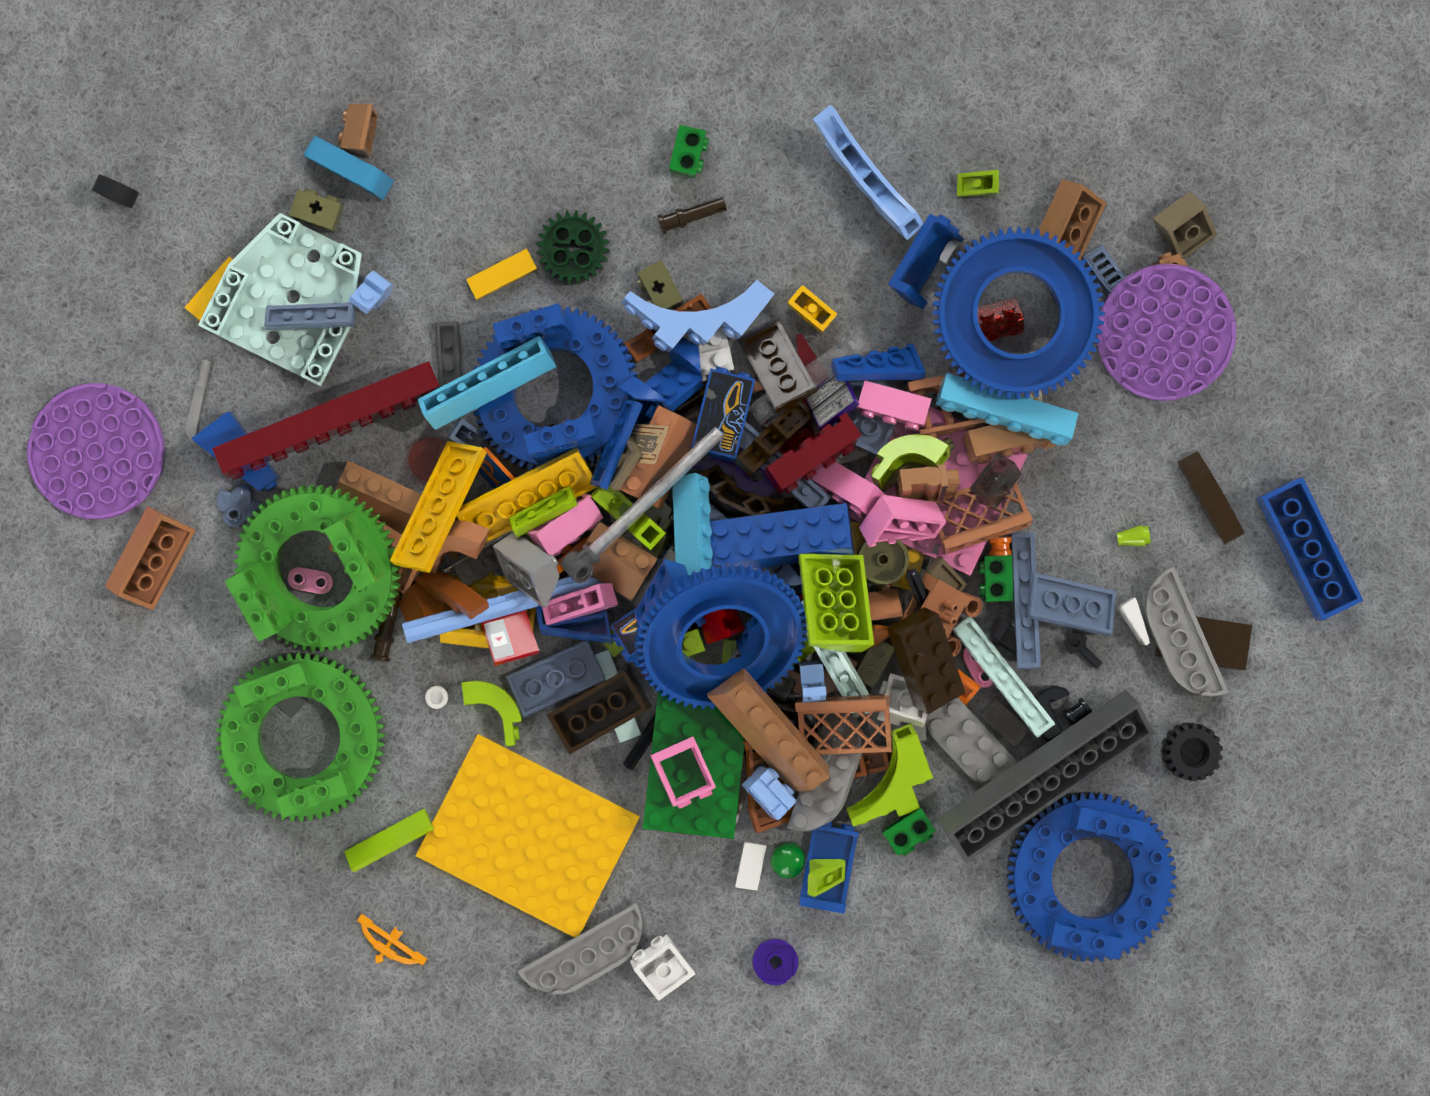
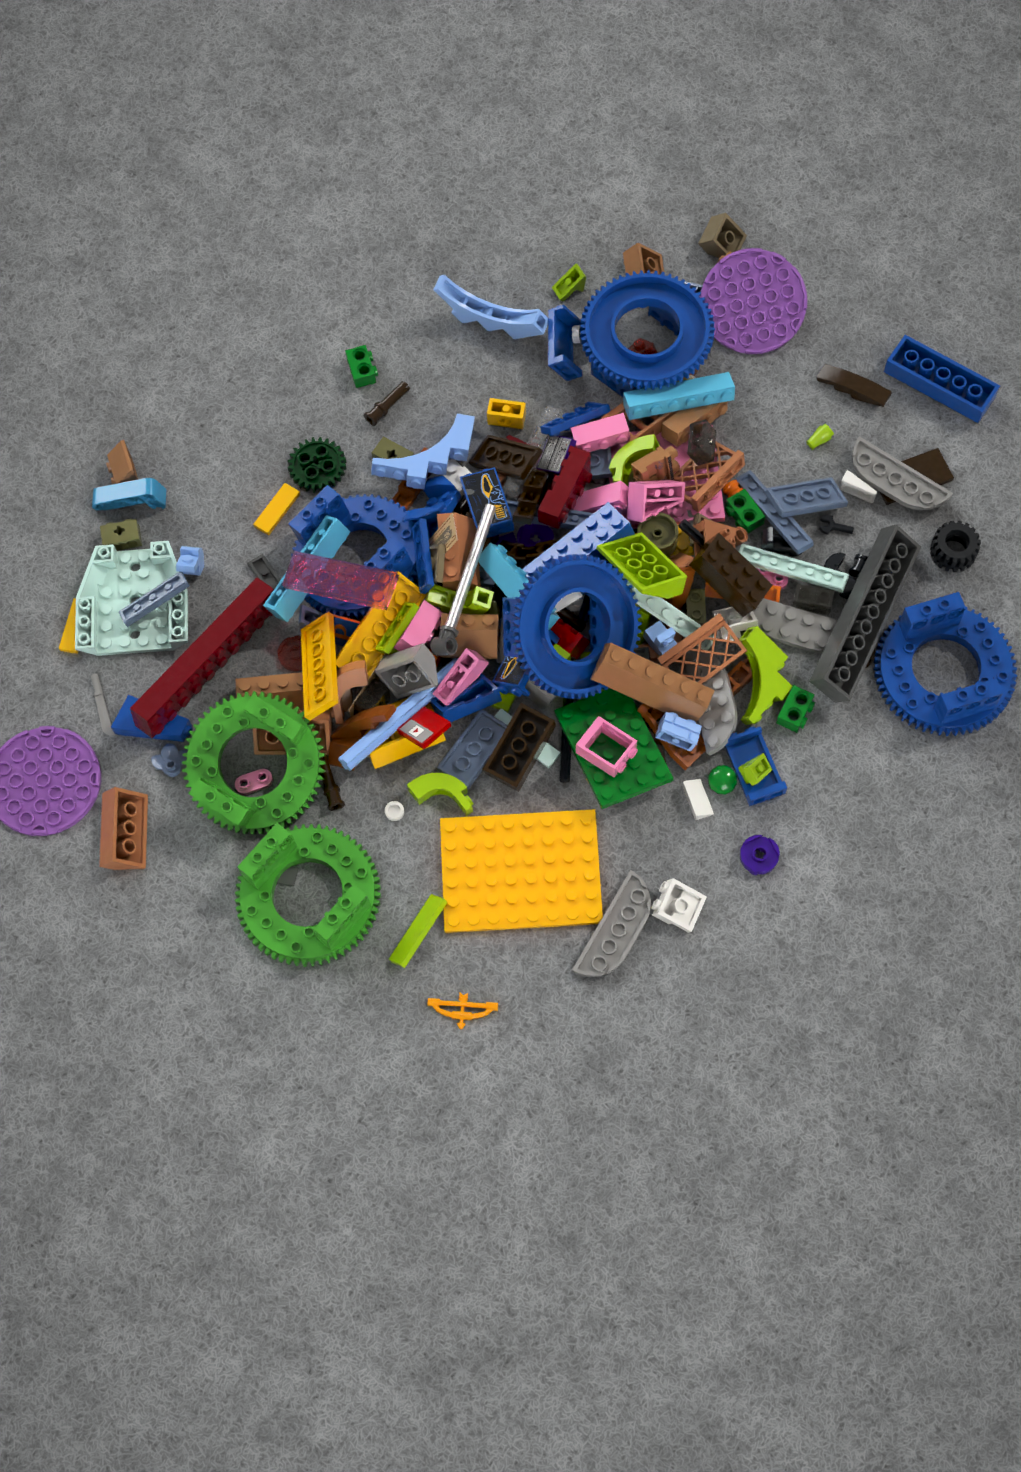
camera: 25 degrees left, 20 degrees down
none -> clear pink plate [282,551,399,610]

